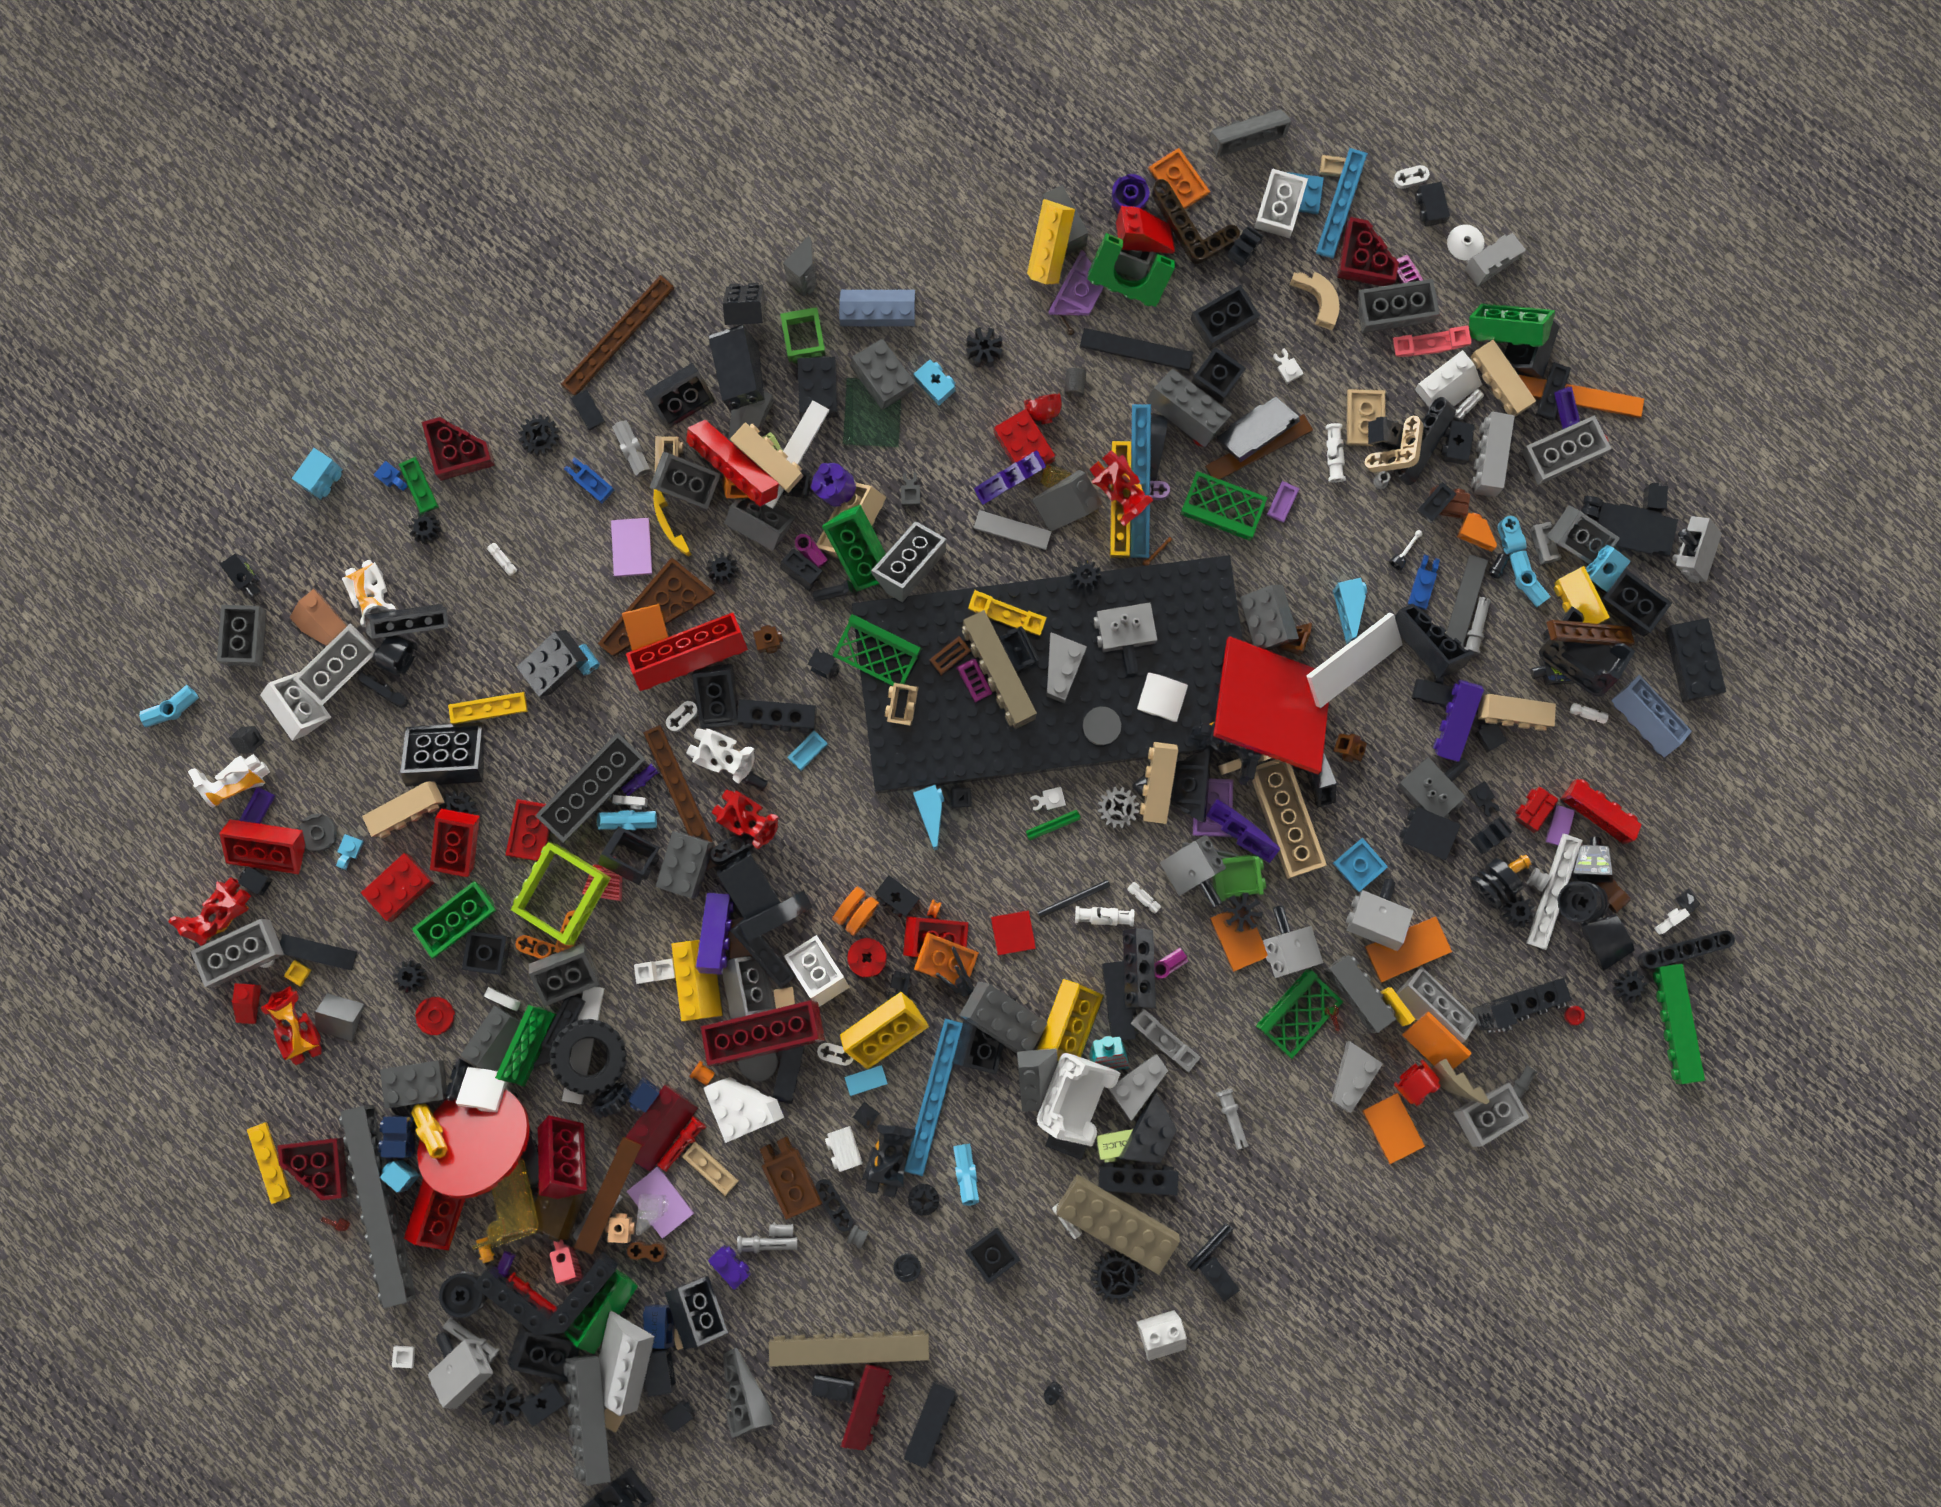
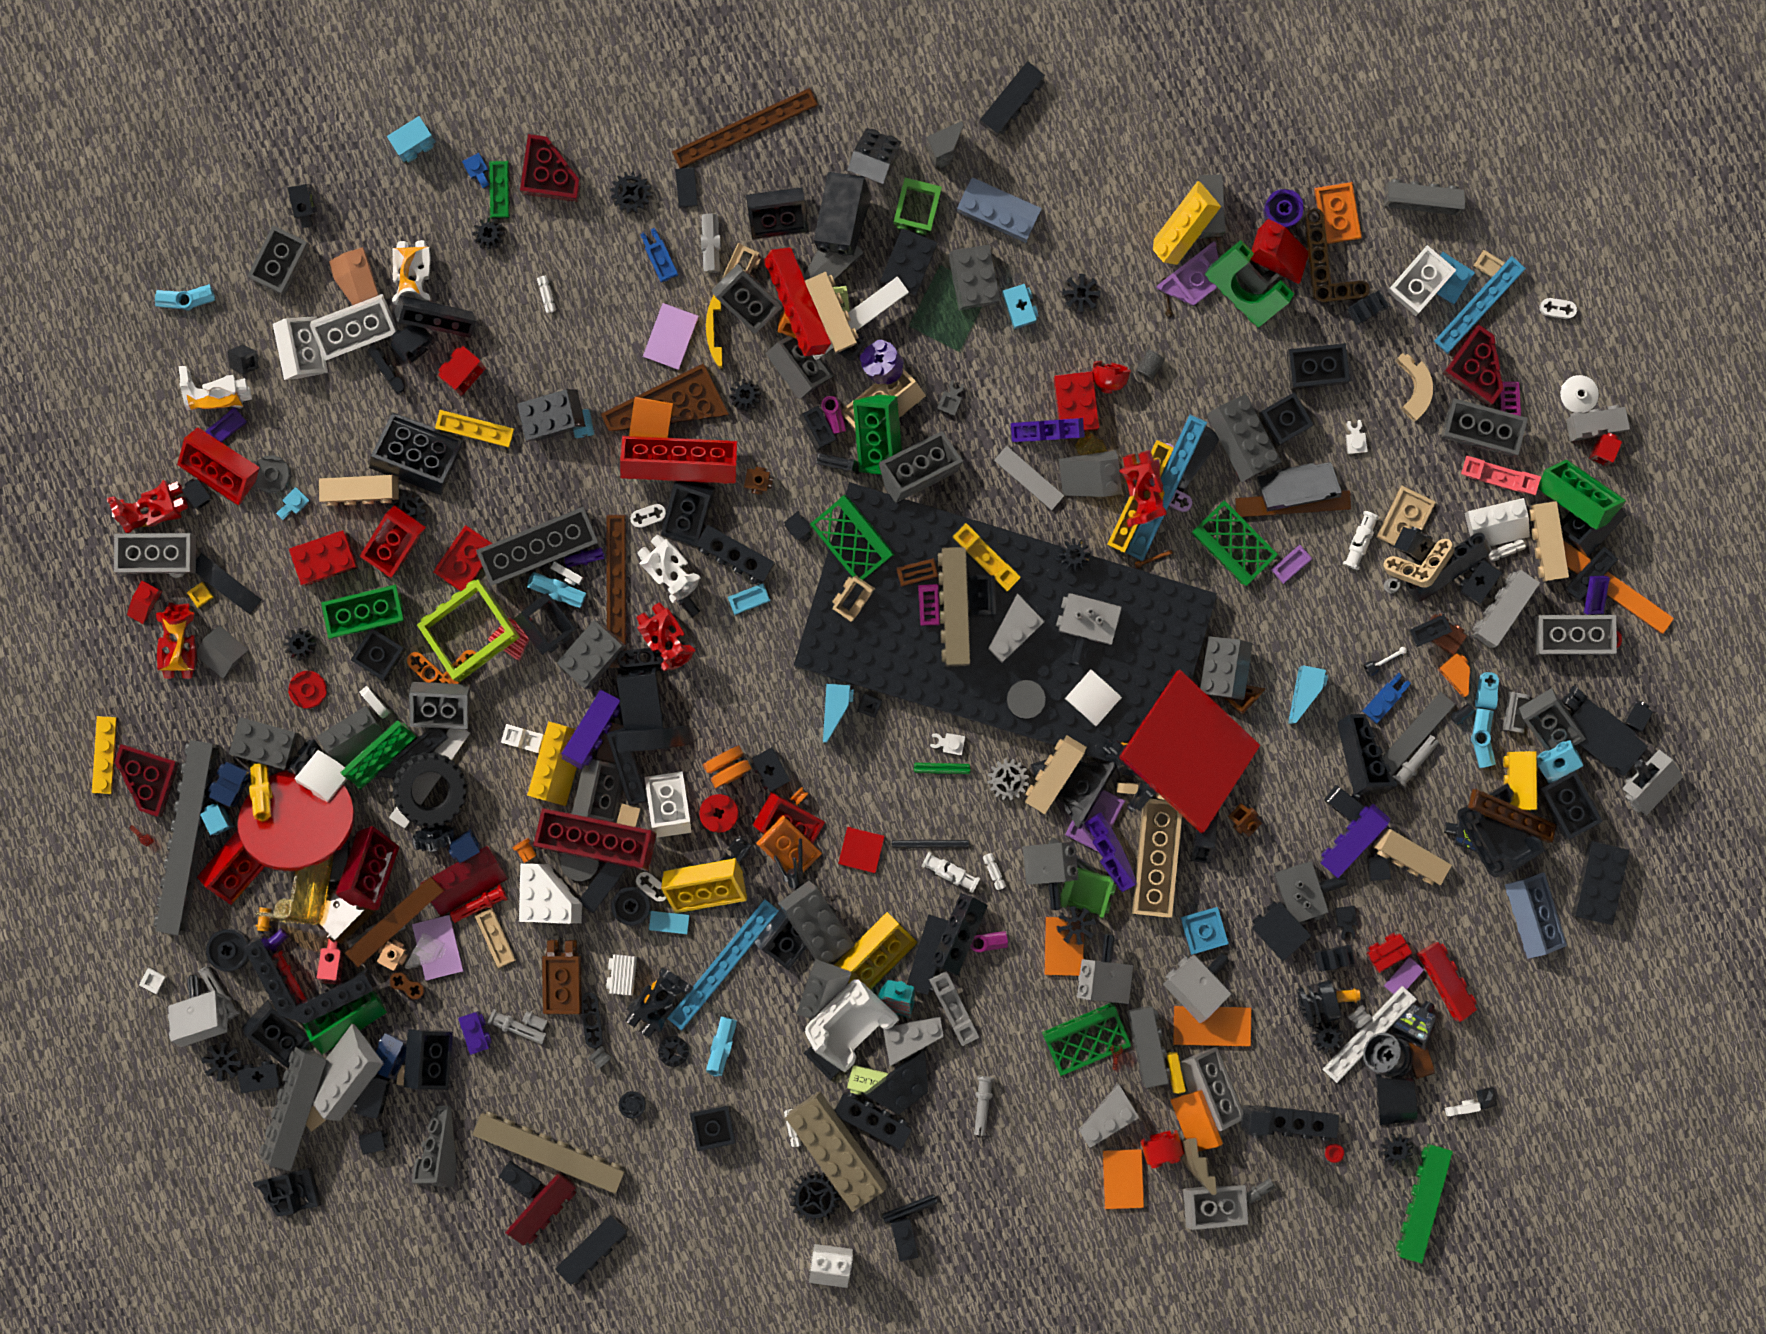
camera: 20 degrees right, 5 degrees up
black tile [853,1101,880,1129] -> none
black hinge [1044,1380,1065,1405] -> none
black tile [1080,328,1193,371] -> none
white tile [1307,613,1403,708] -> none
black brick [1415,182,1450,227] -> none
white axle [1570,703,1609,724] -> none
black beam [1638,930,1735,969] -> none
none -> red brick [438,346,486,397]
none -> black brick [611,887,651,926]
none -> black brick [979,61,1045,137]
none -> red brick [1589,433,1622,466]

